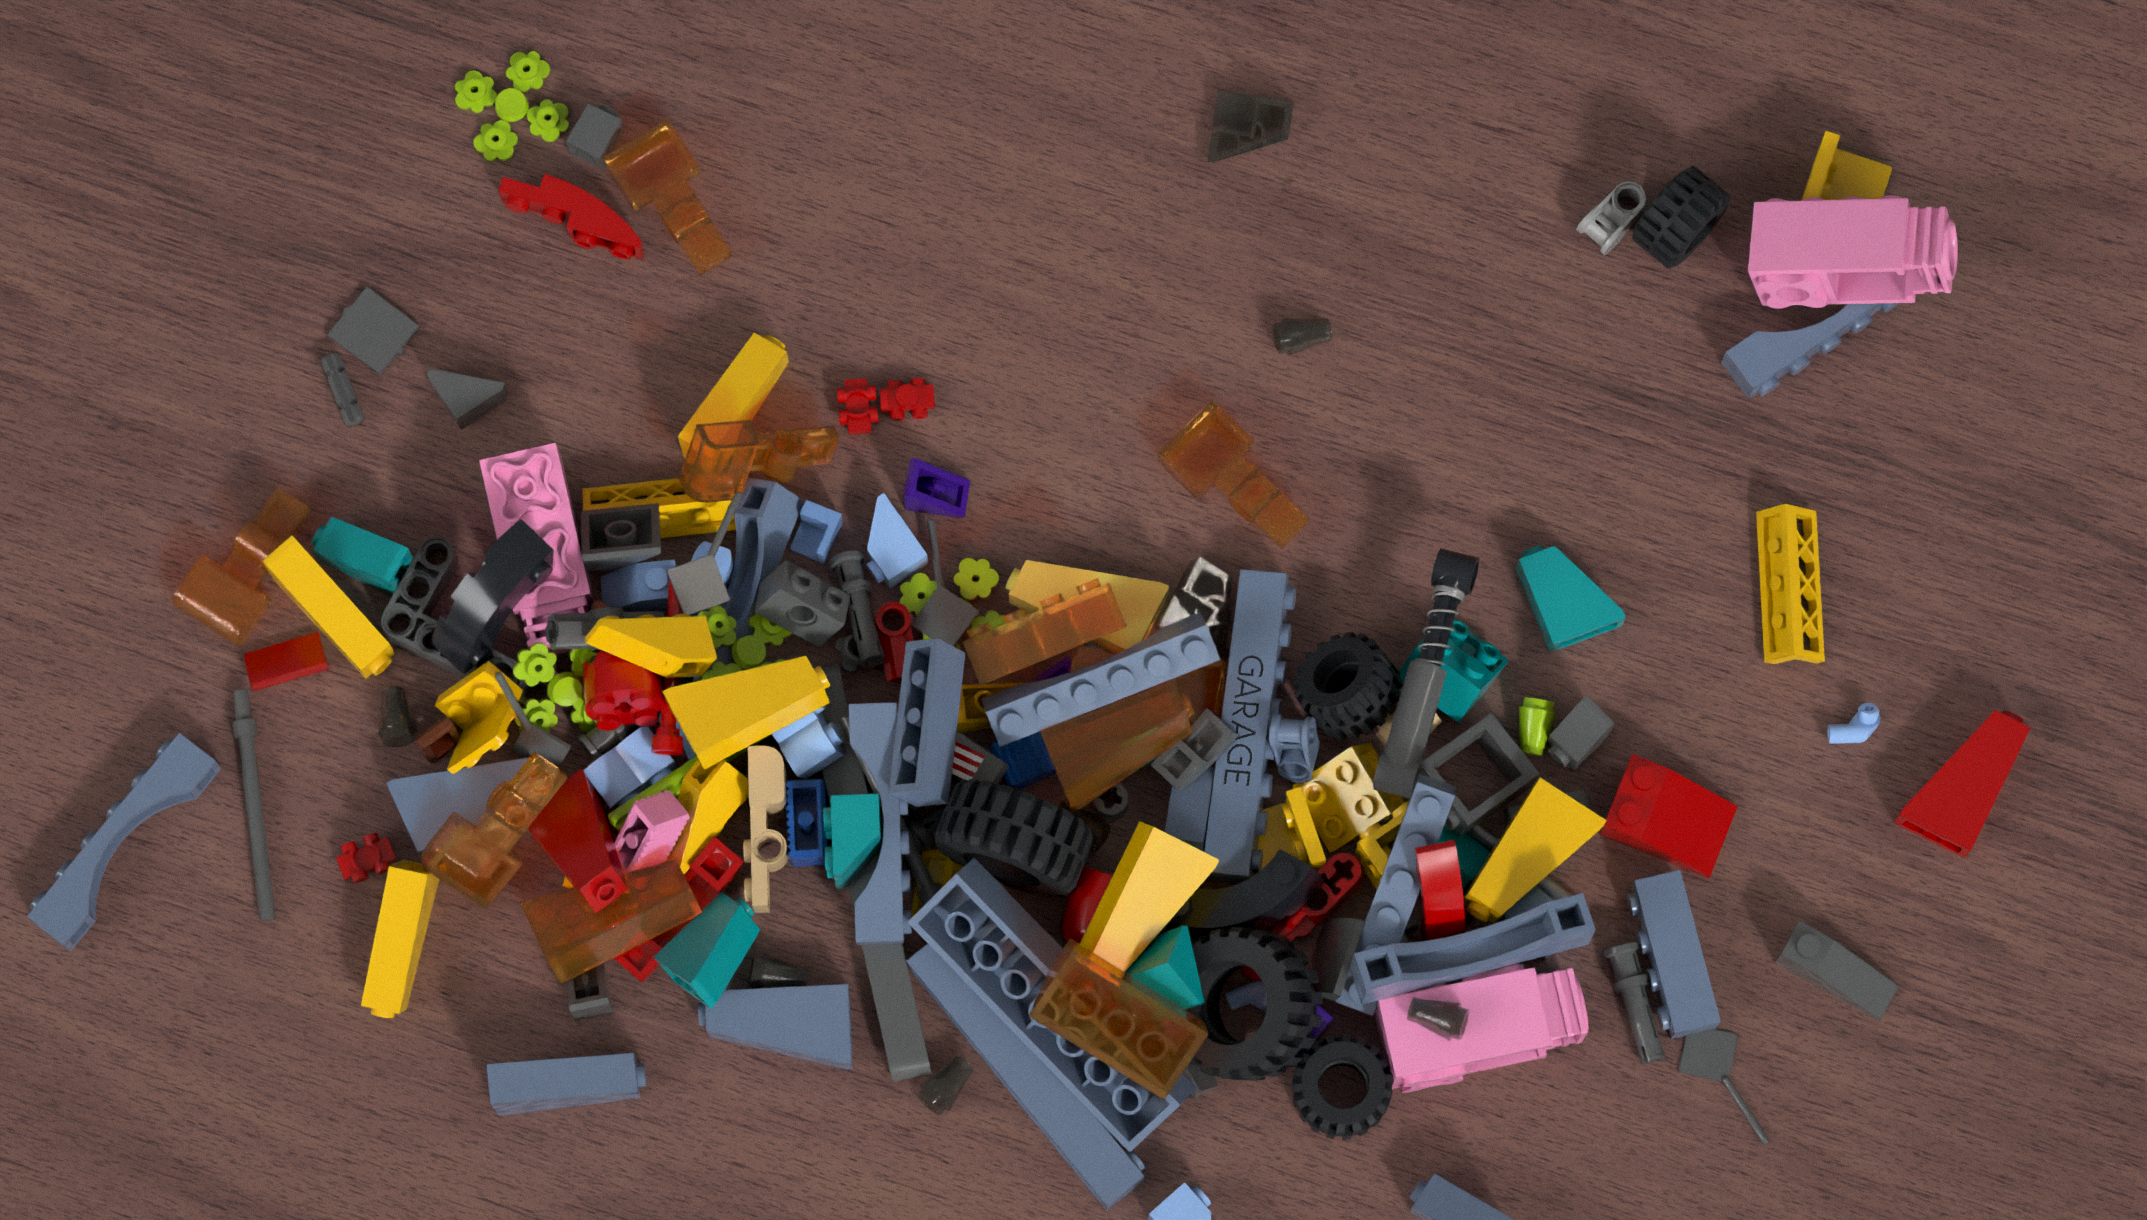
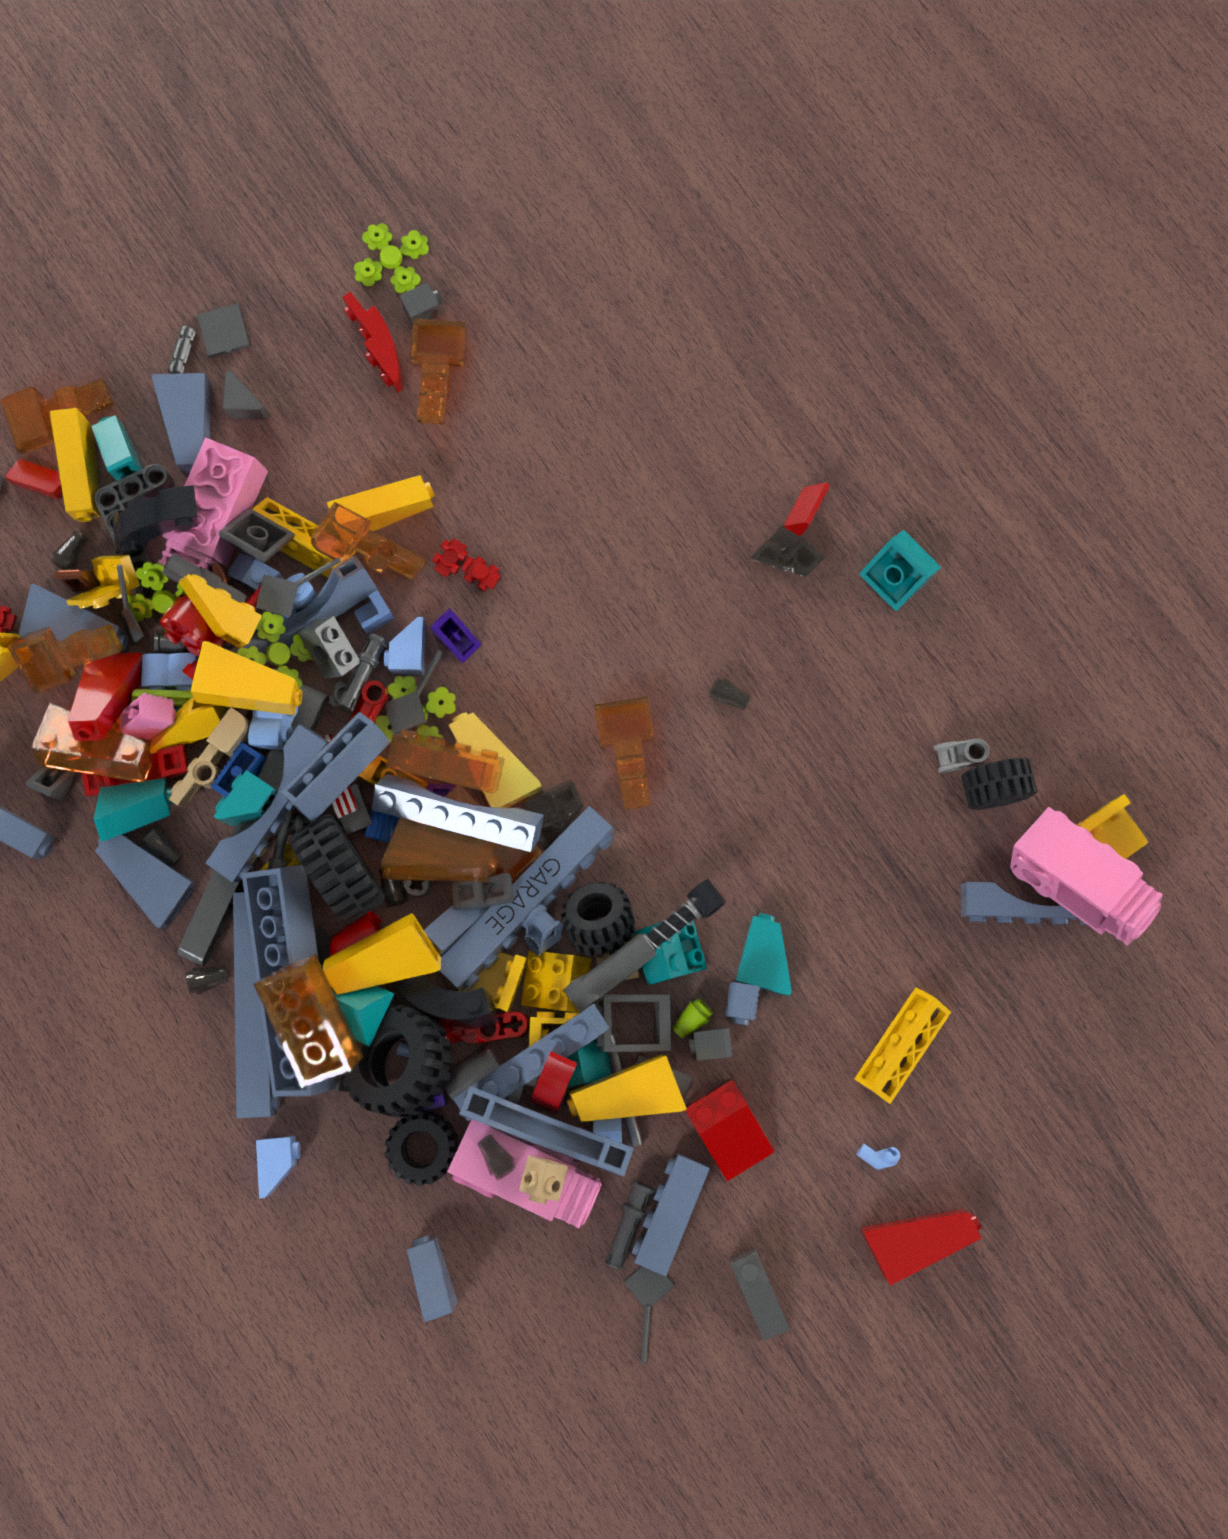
camera: 40 degrees right, 5 degrees up
none -> sand blue slope [152,373,211,476]
none -> tan brick [519,1155,568,1204]
none -> sand blue brick [725,982,761,1025]
none -> red slope [784,483,830,536]
none -> teal slope [859,530,942,611]

